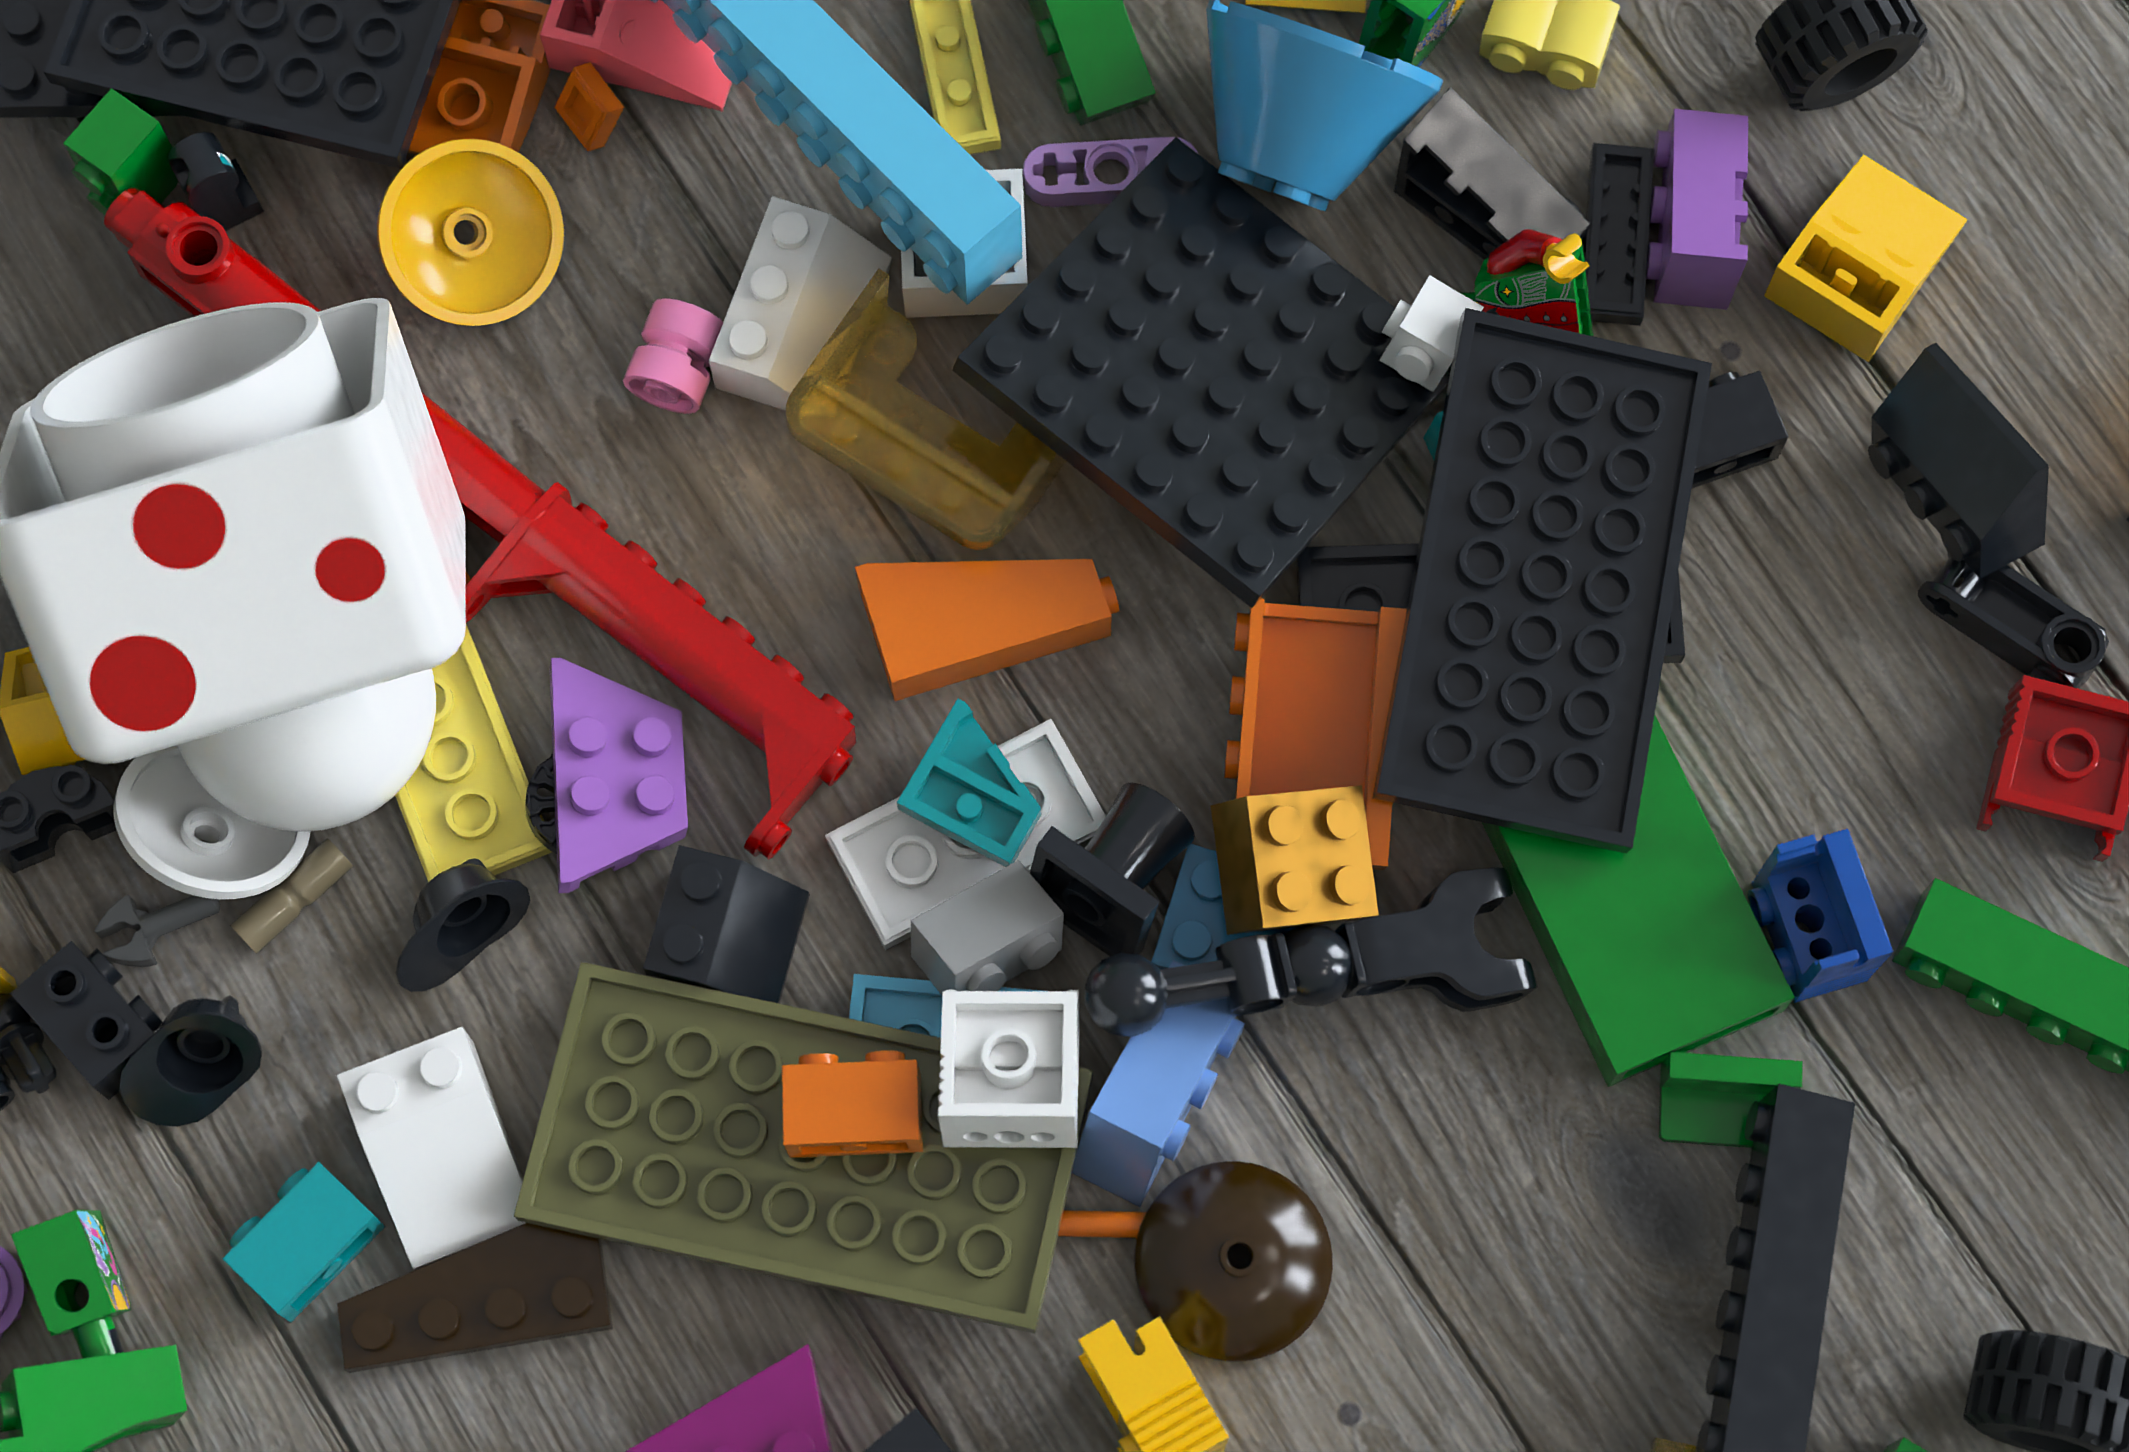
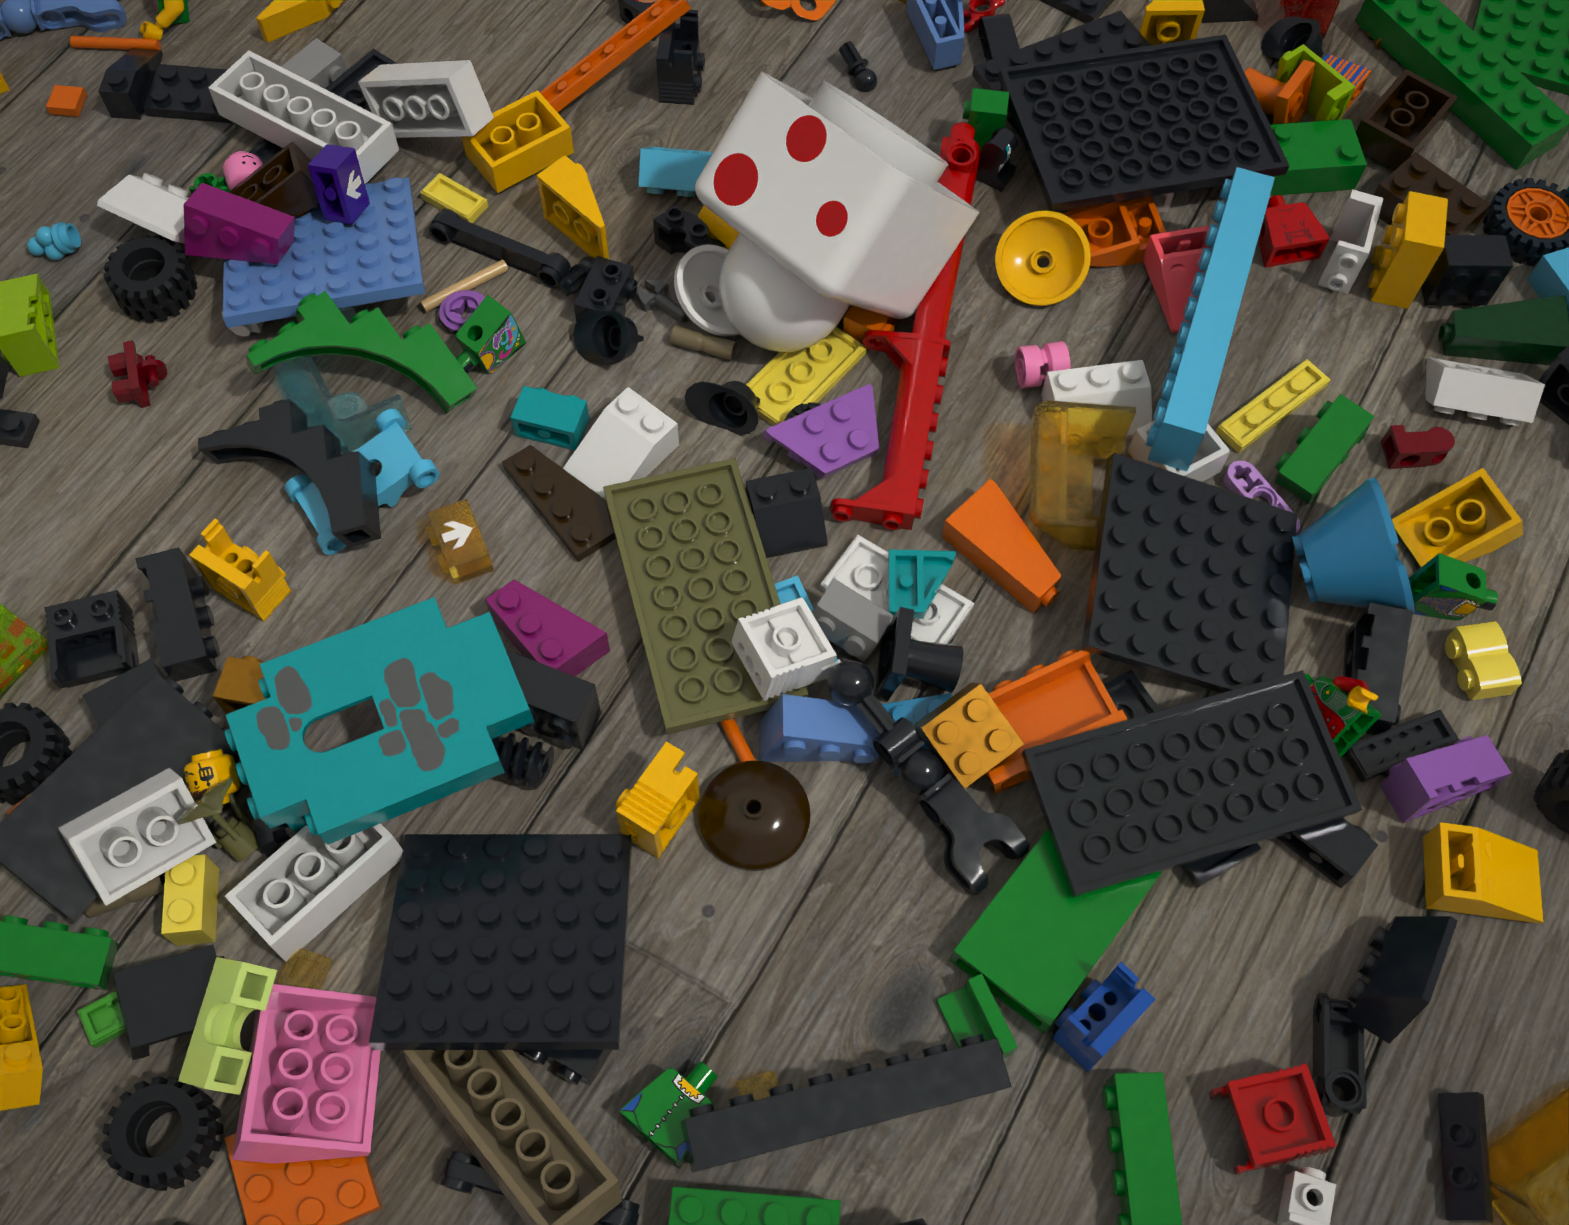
camera: 60 degrees right, 10 degrees down
orange tile [554,62,624,152] -> none
orange brick [782,1050,923,1158] -> none
white brick [1380,275,1484,392] -> none

